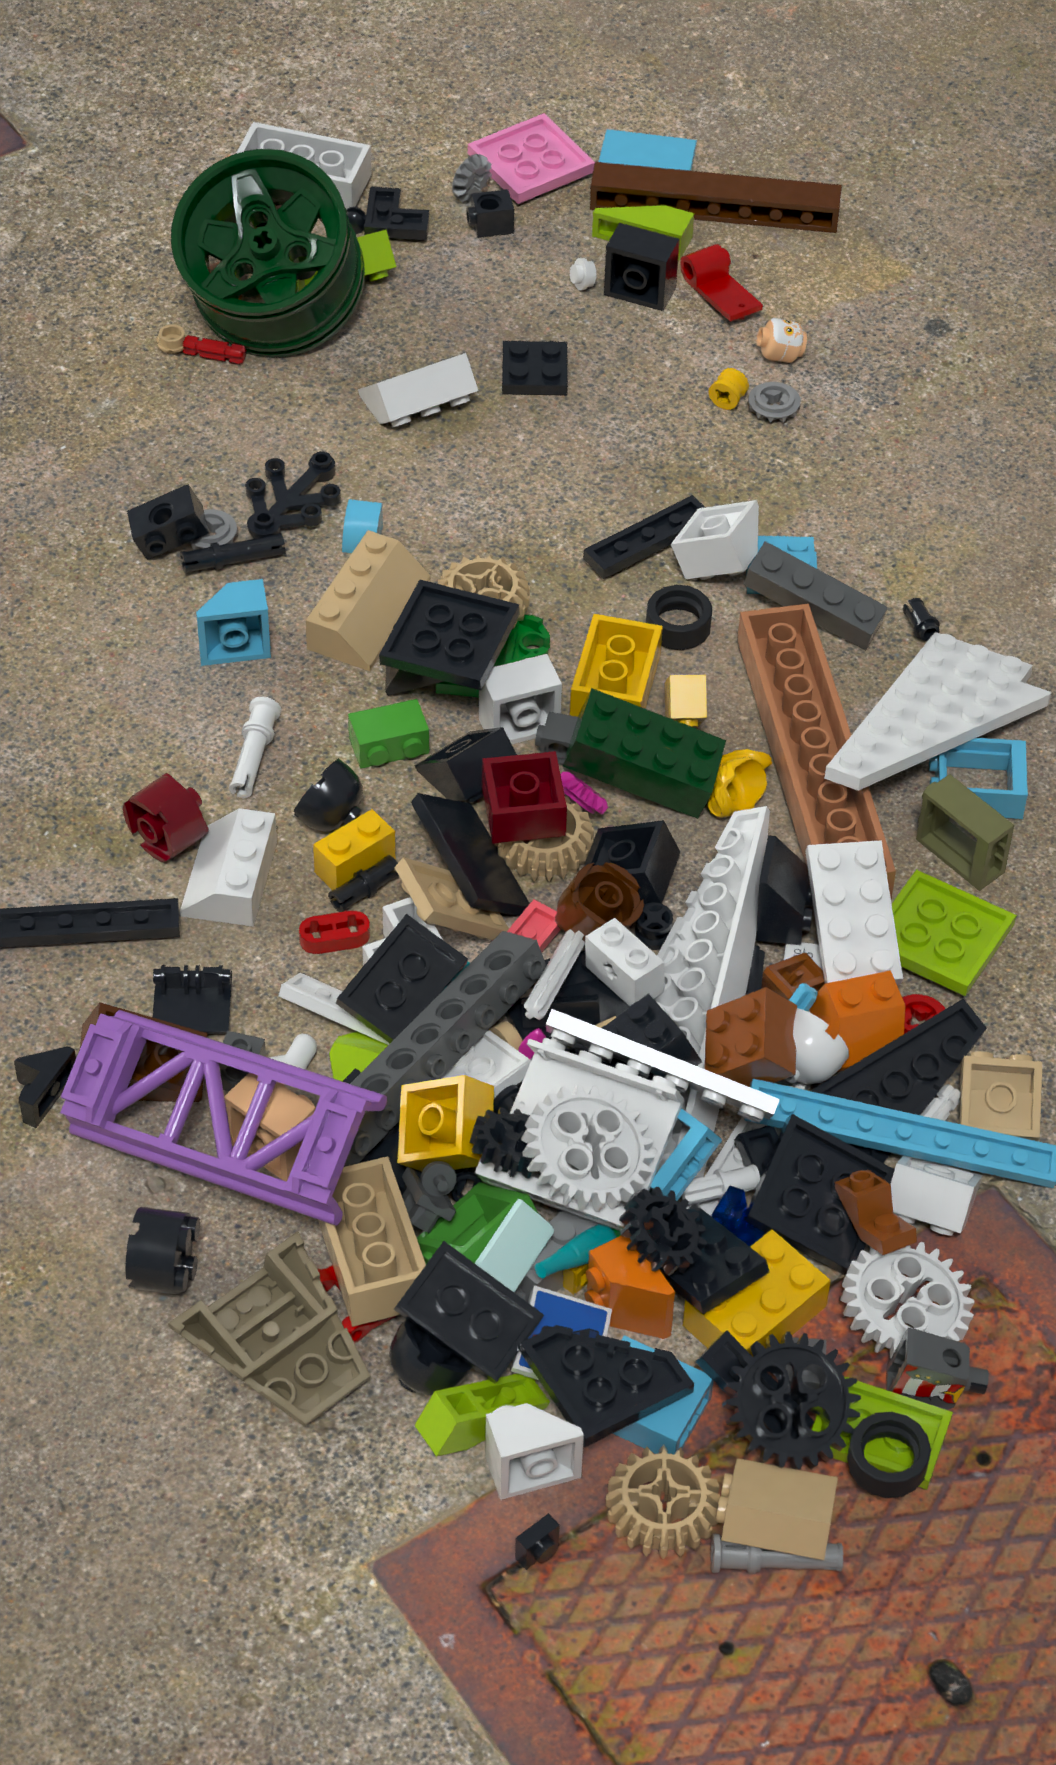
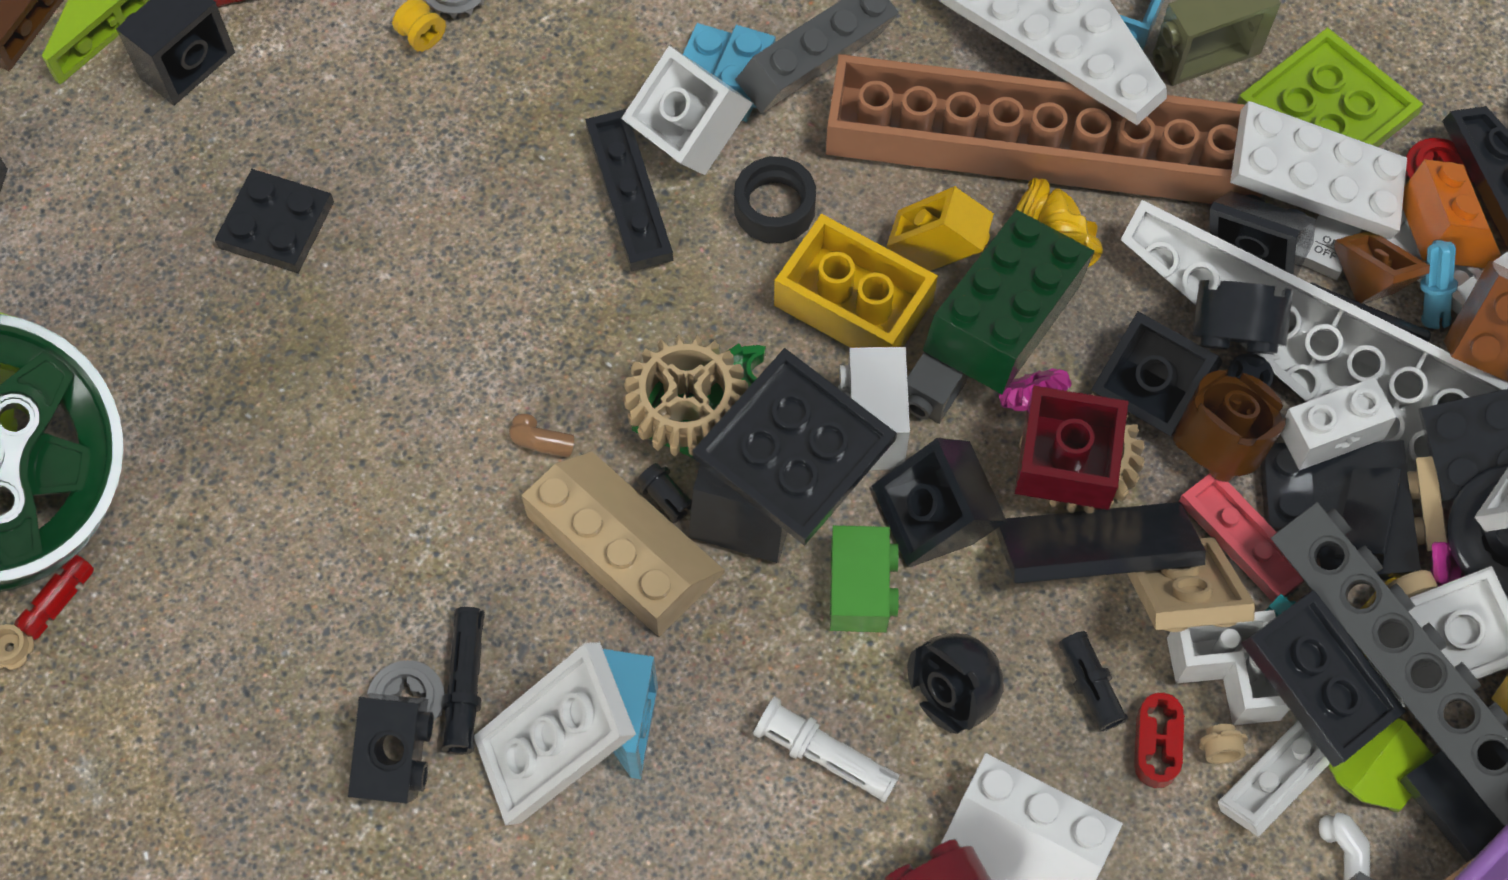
camera: 70 degrees left, 15 degrees up
black plant [245,451,341,539] -> none
yellow brick [313,809,396,890] -> none
medium azure brick [342,499,383,553] -> none
white slope [358,353,478,427] -> none
white axle [524,929,585,1020] -> none
white plate [570,258,596,290] -> none
none -> white plate [474,642,636,826]
none -> medium nougat arm [509,414,574,457]
none -> black brick [1192,280,1293,355]
none -> tan plate [1199,724,1248,764]

